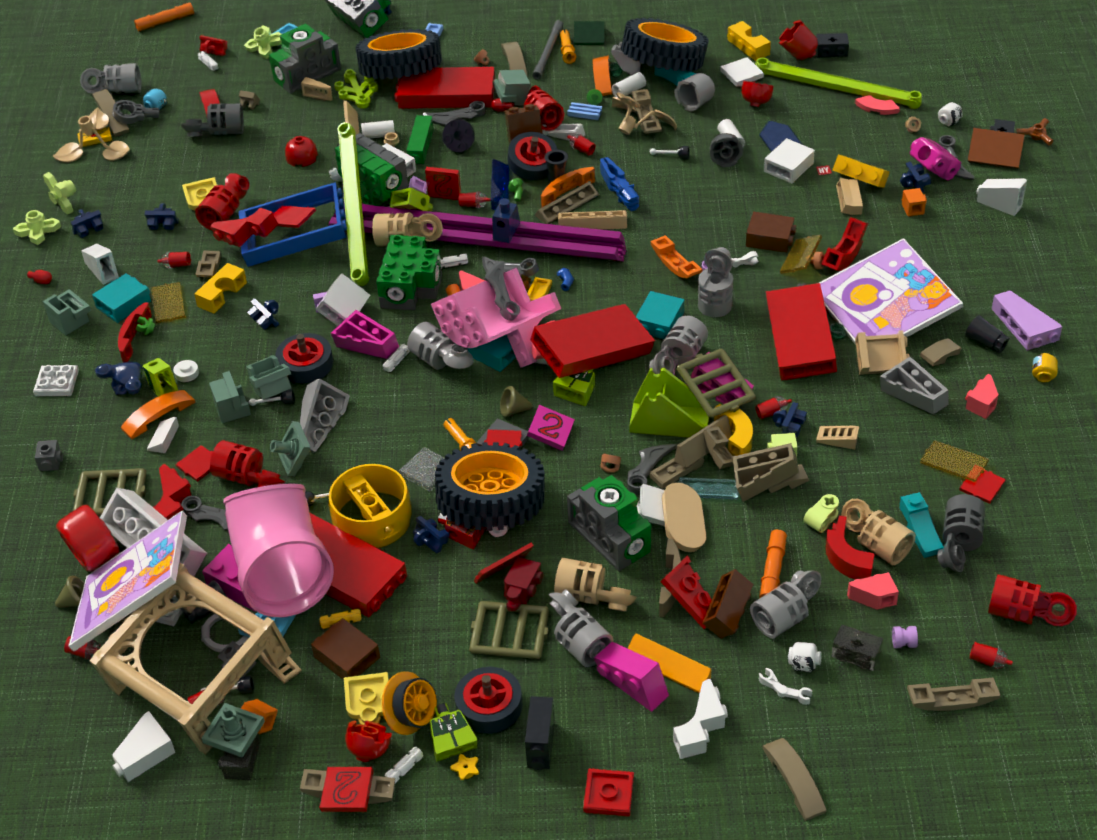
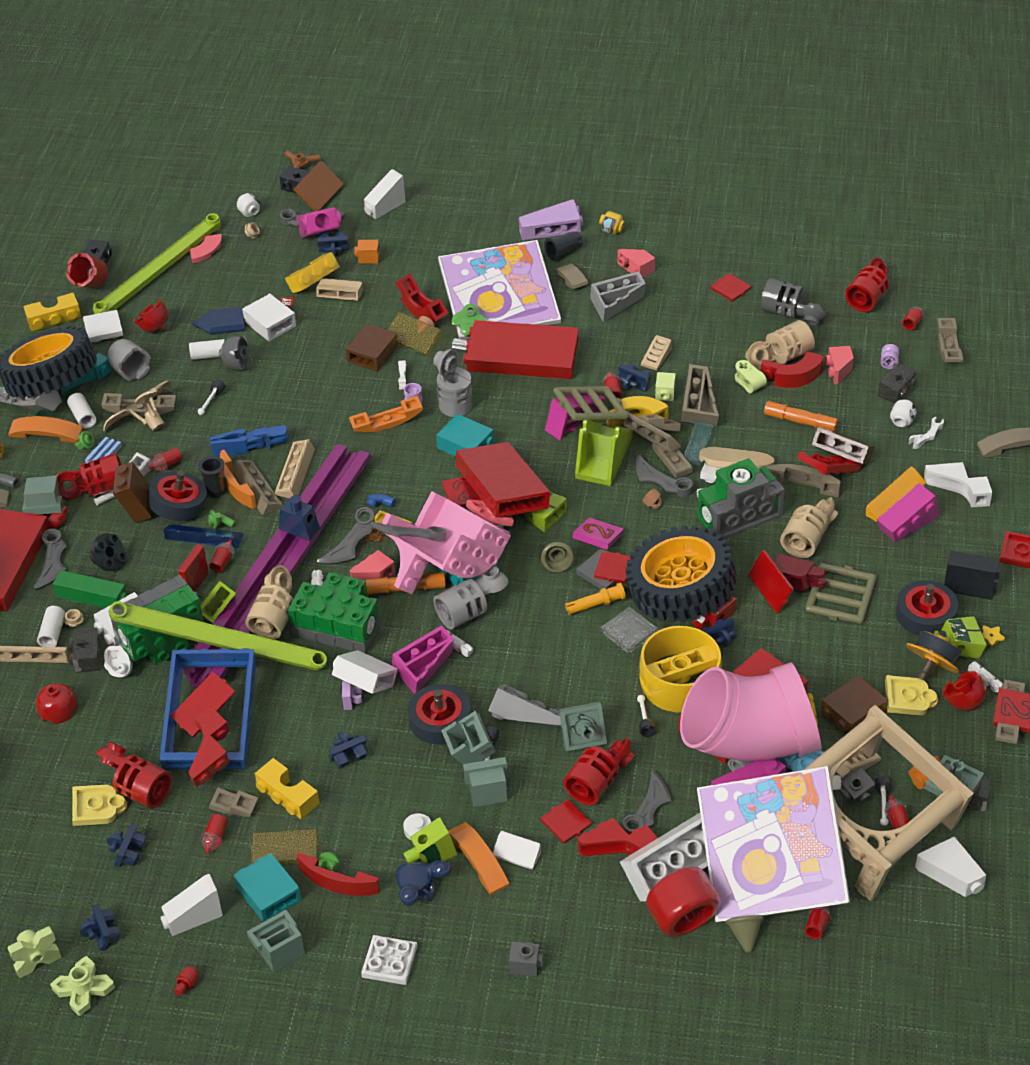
camera: 80 degrees left, 0 degrees up
olive bar [73,468,147,516] -> none
light grey cylinder [548,589,613,667] -> none
light grey cylinder [649,316,708,375] -> none
light grey cylinder [750,571,822,639] -> none
tan panel [855,330,910,375] -> none
teal slope [899,492,944,558] -> none
clear yellow piece [920,440,989,482] -> none
none -> bright green plate [452,304,486,337]

